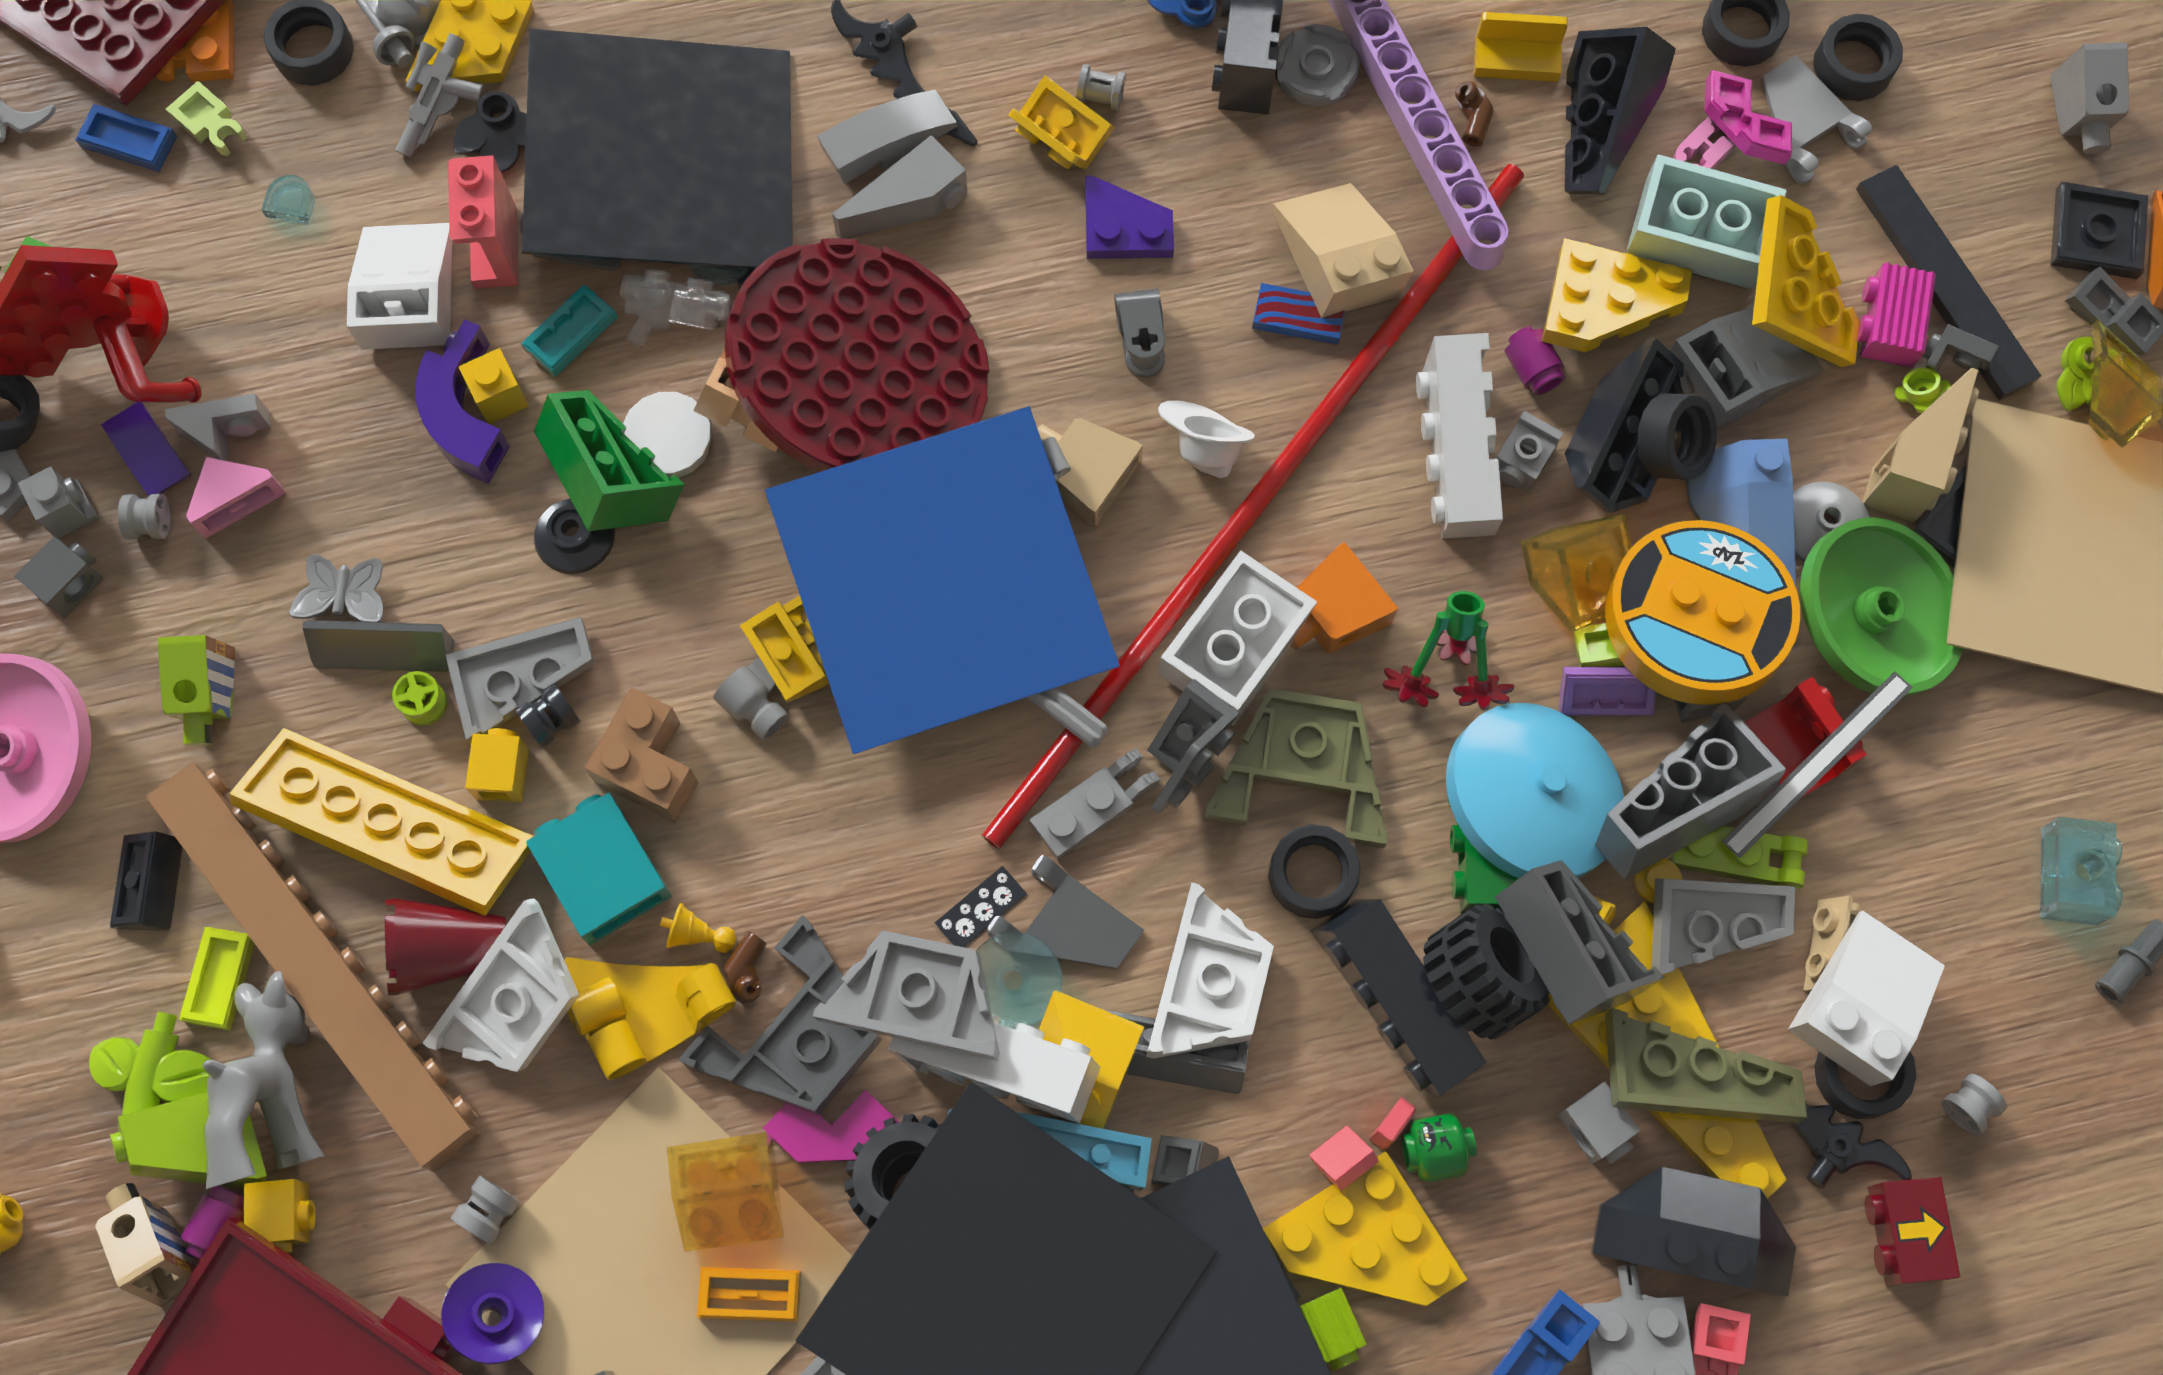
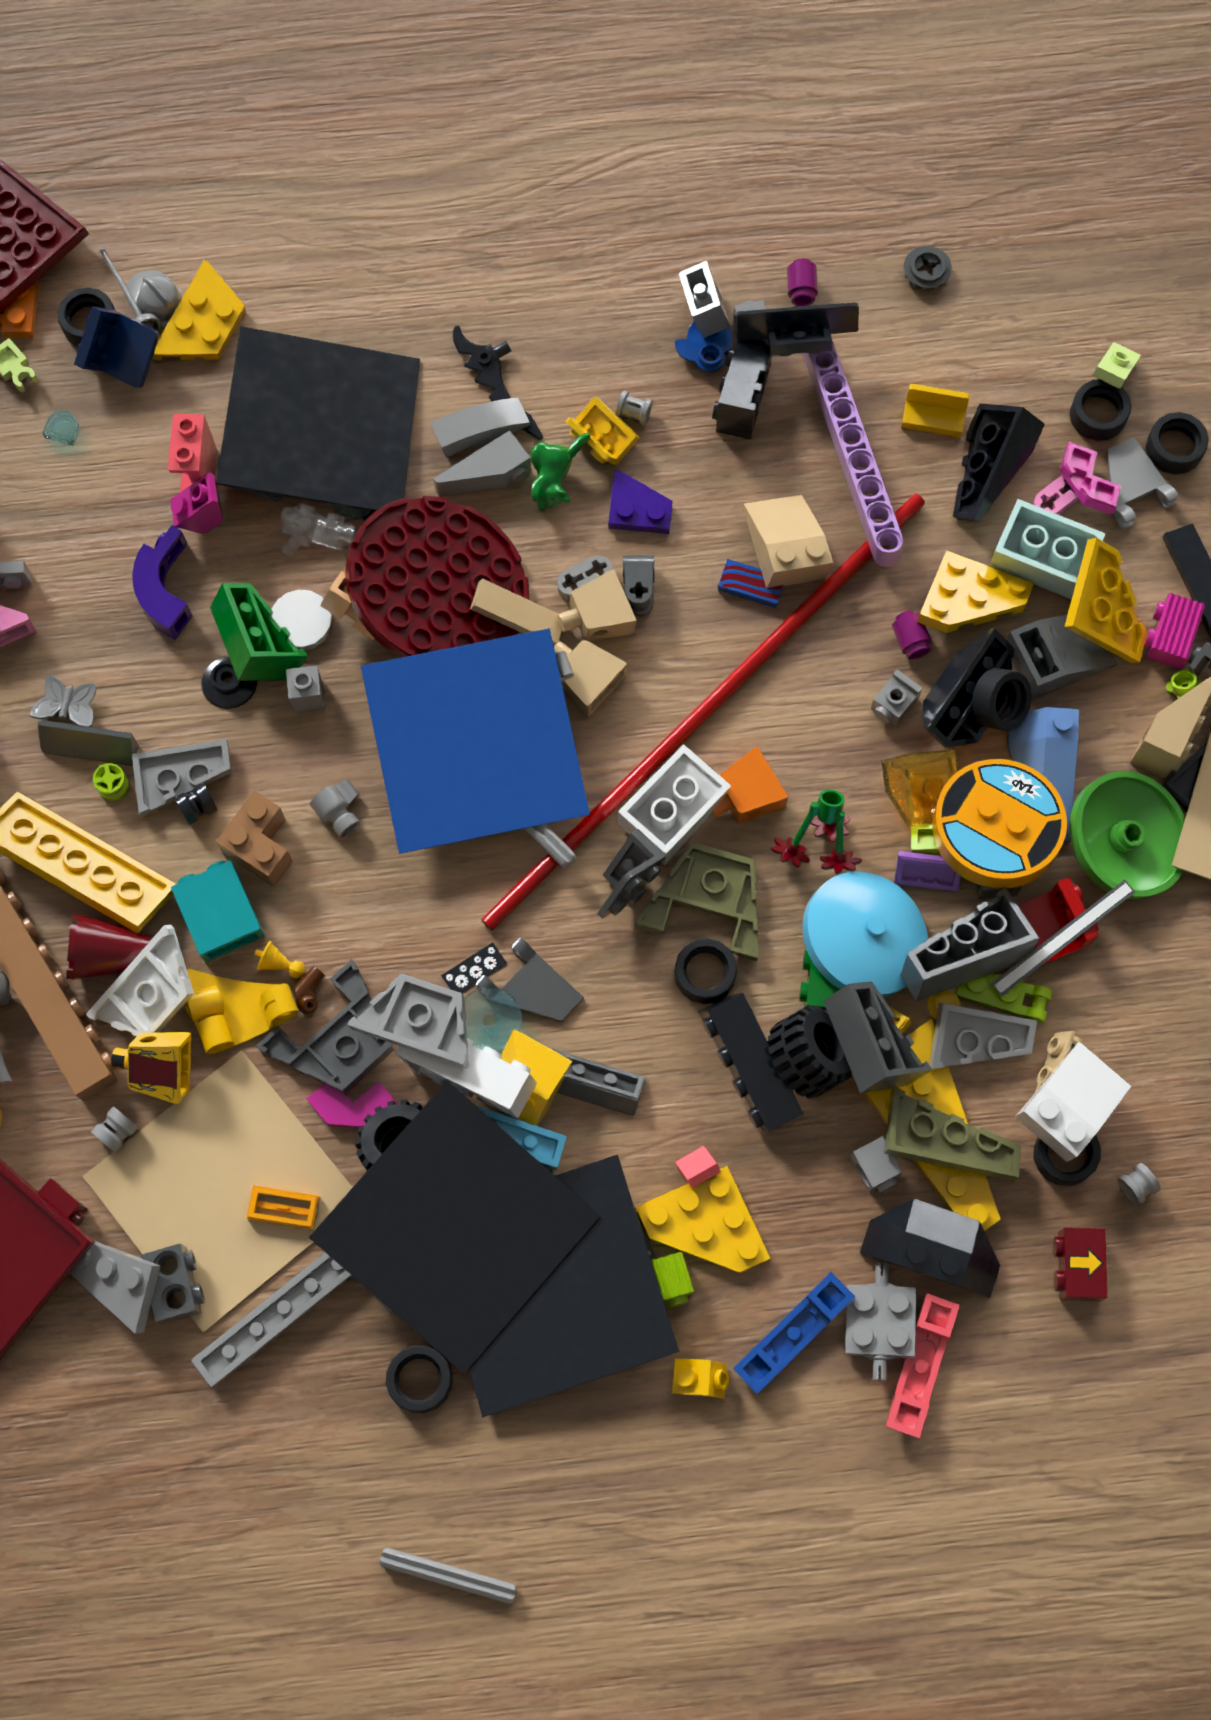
camera: 10 degrees right, 0 degrees up
white slope [347,223,452,350] -> none
light grey piece [395,33,483,158] -> none
dark purple dish [441,1263,544,1364] -> none
black plate [454,91,527,174] -> none
yellow brick [458,348,529,424] -> none
yellow brick [465,728,529,803] -> none
teal plate [521,284,618,377] -> none
clear yellow slope [667,1132,784,1252] -> none
yellow slope [739,595,829,702] -> none
light grey hinge [1030,748,1160,860] -> none
white wing [1146,882,1274,1058] -> none
dark grey slope [1151,1135,1219,1187] -> none
white piece [1158,401,1255,478] -> none
light grey tile [1275,24,1360,107] -> none
coral tile [1369,1096,1416,1150] -> none
green head [1401,1114,1477,1182] -> none
white wedge [1416,333,1503,539] -> none
reddish brown arm [1455,81,1494,147] -> none
black piece [1791,1105,1912,1188] -> none
light grey dish [1793,482,1870,561] -> none
none -> dark blue bracket [74,307,159,388]
none -> yellow torso [111,1032,191,1104]
none -> dark pink slope [170,473,223,534]
none -> light grey brick [286,665,325,712]
none -> tan tile [470,578,562,646]
none -> green animal [531,433,591,511]
none -> light grey beam [557,555,612,601]
none -> tan torso [557,569,636,642]

